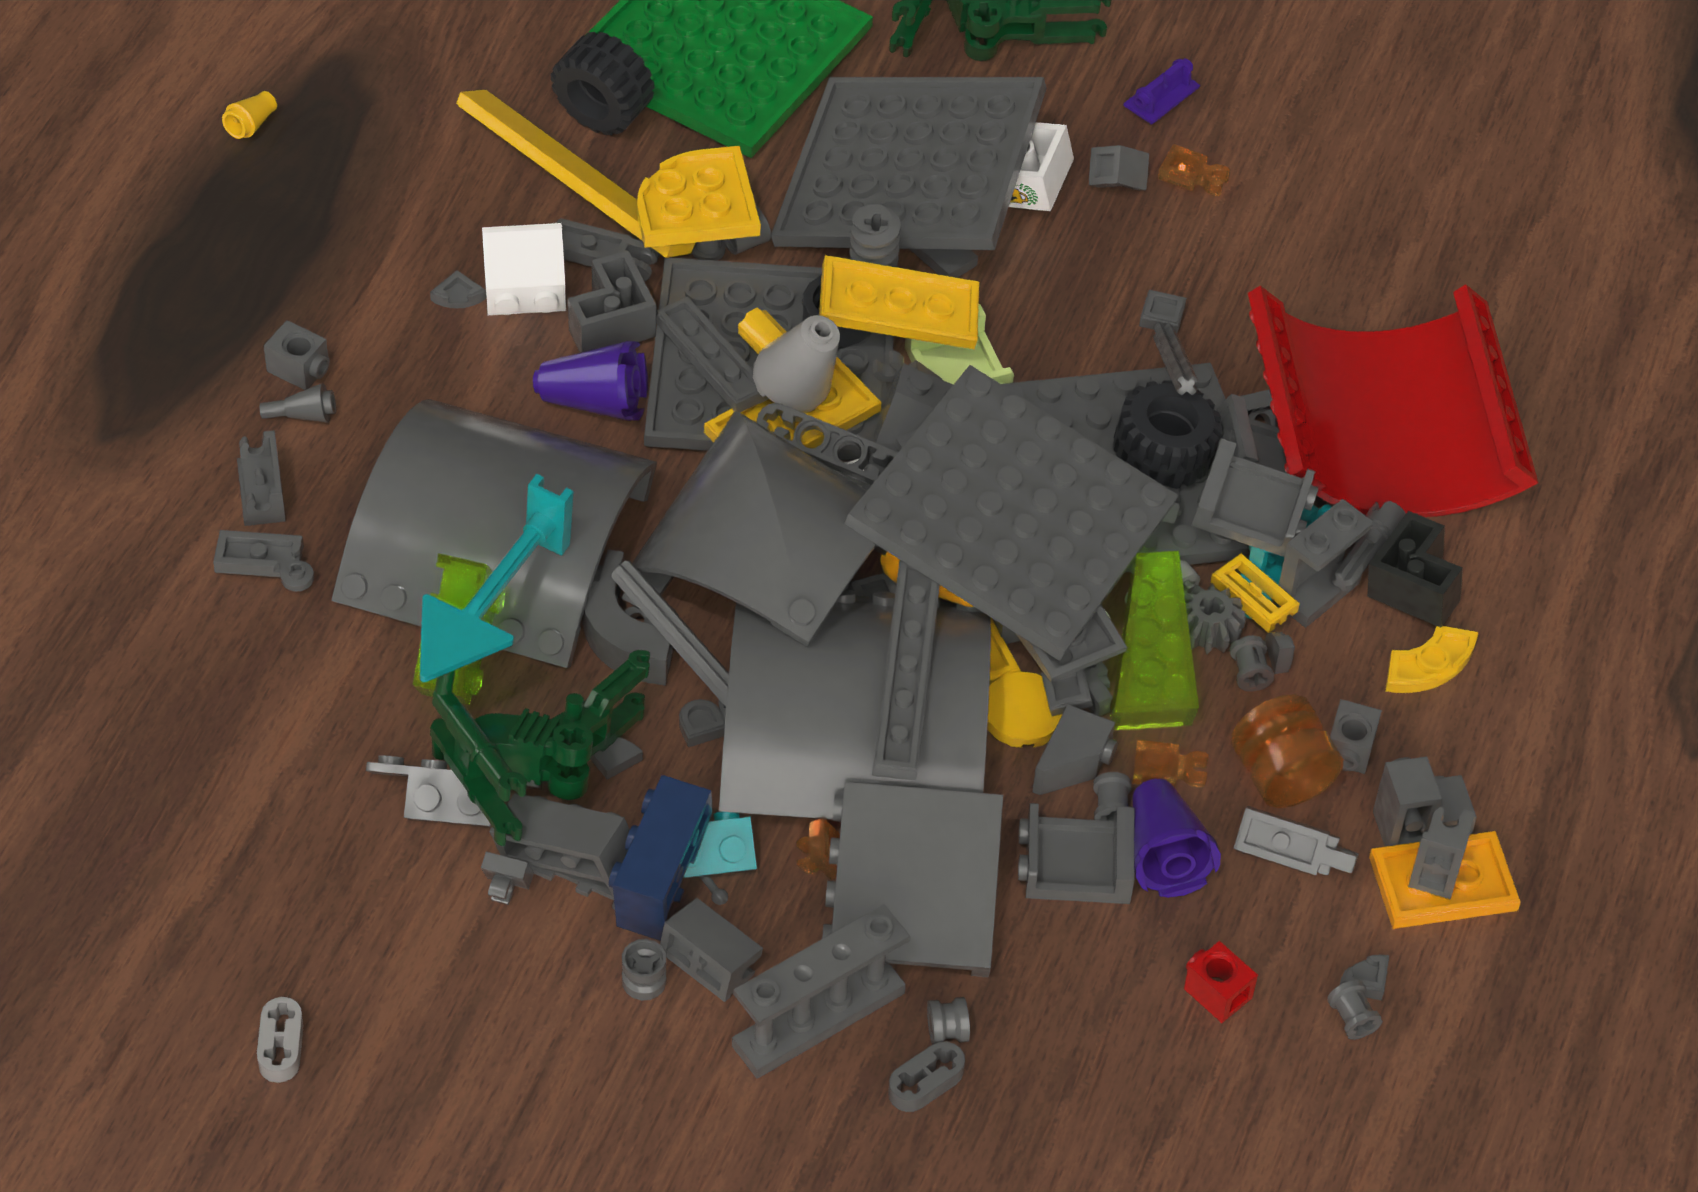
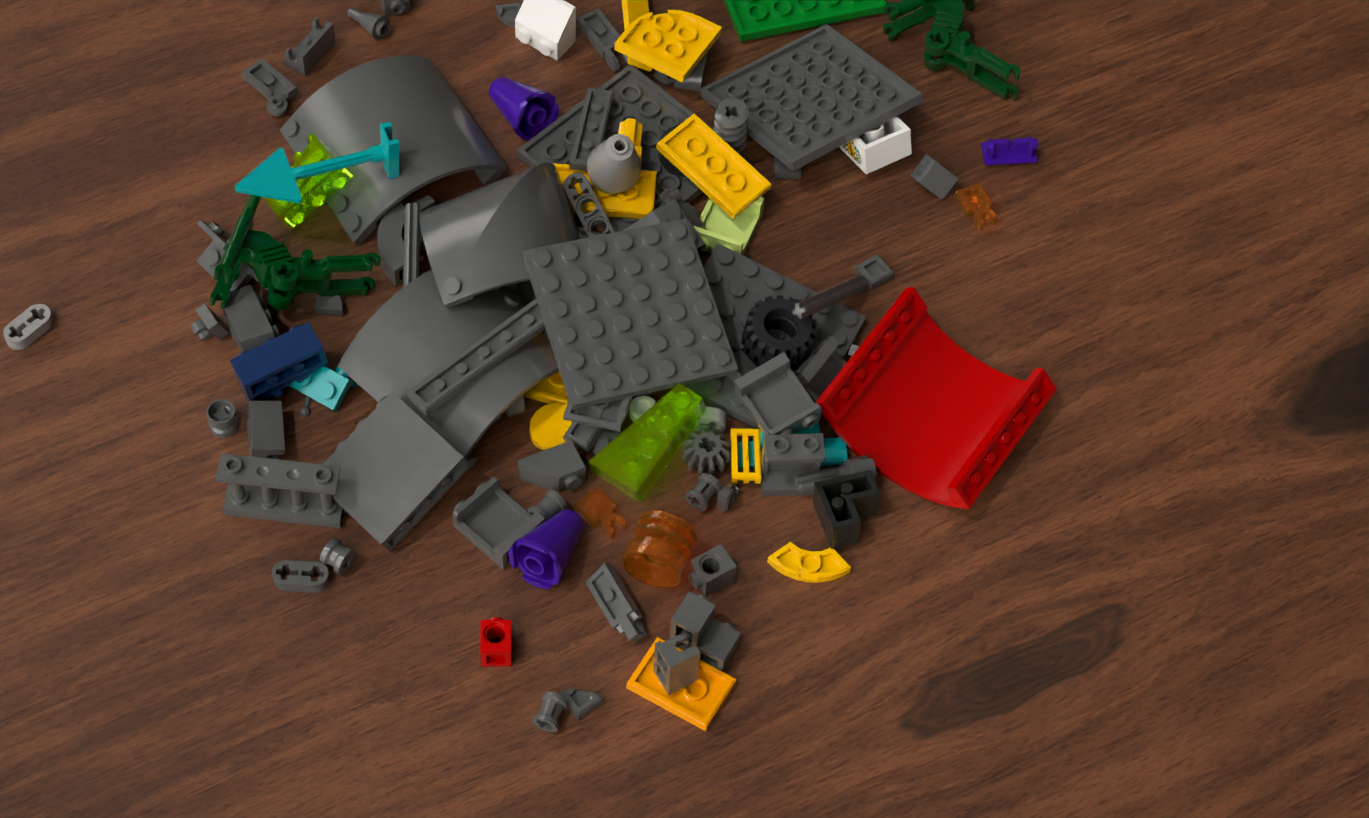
camera: 40 degrees right, 5 degrees up
dark grey brick [568,250,656,352] -> none

